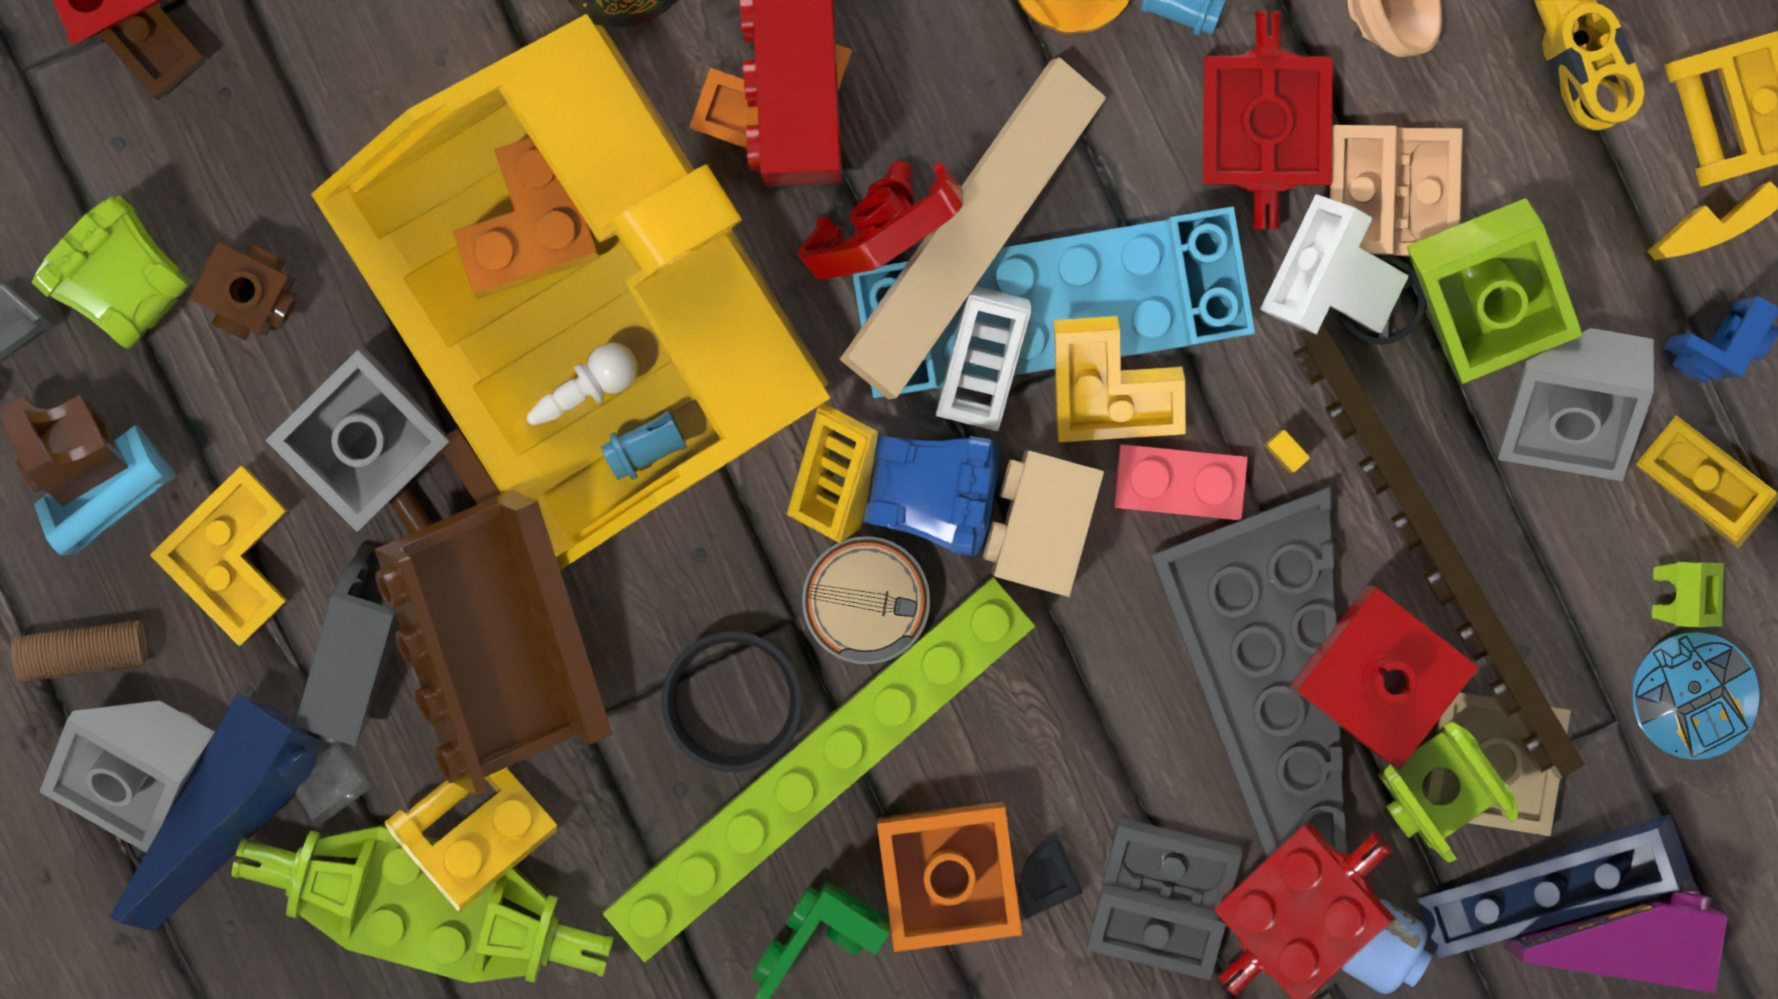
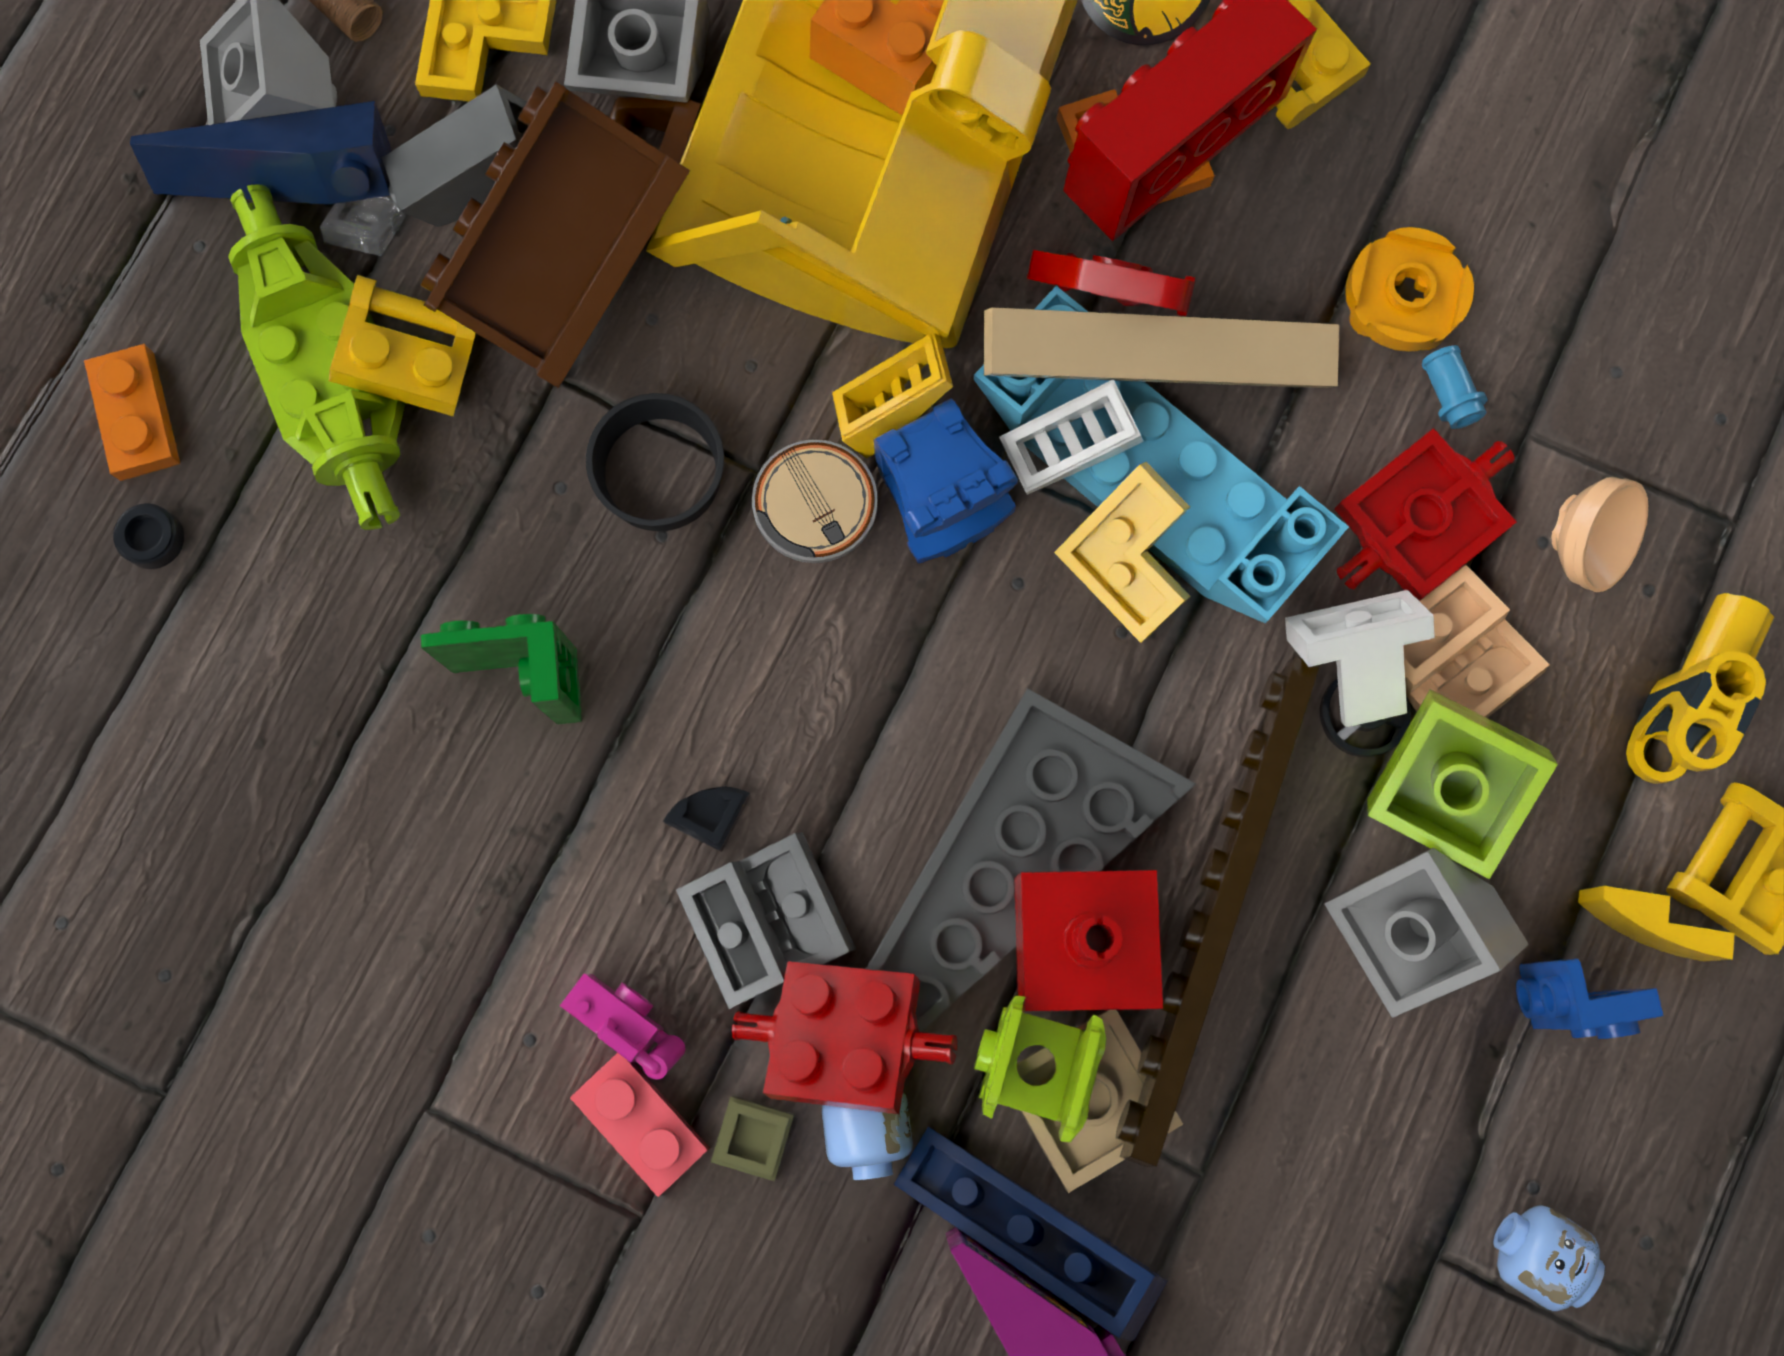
camera: 50 degrees right, 10 degrees down
white bar [527,342,638,425] -> none
lime brick [603,575,1035,963] -> none
orange brick [877,801,1022,952] -> none
tan brick [982,450,1104,597] -> none
coral plate [1113,444,1248,520] -> none
yellow piece [1263,430,1310,473] -> none
dark azure dish [1631,632,1760,760] -> none
yellow slope [1636,415,1778,548] -> none
lime tile [1652,562,1724,627] -> none

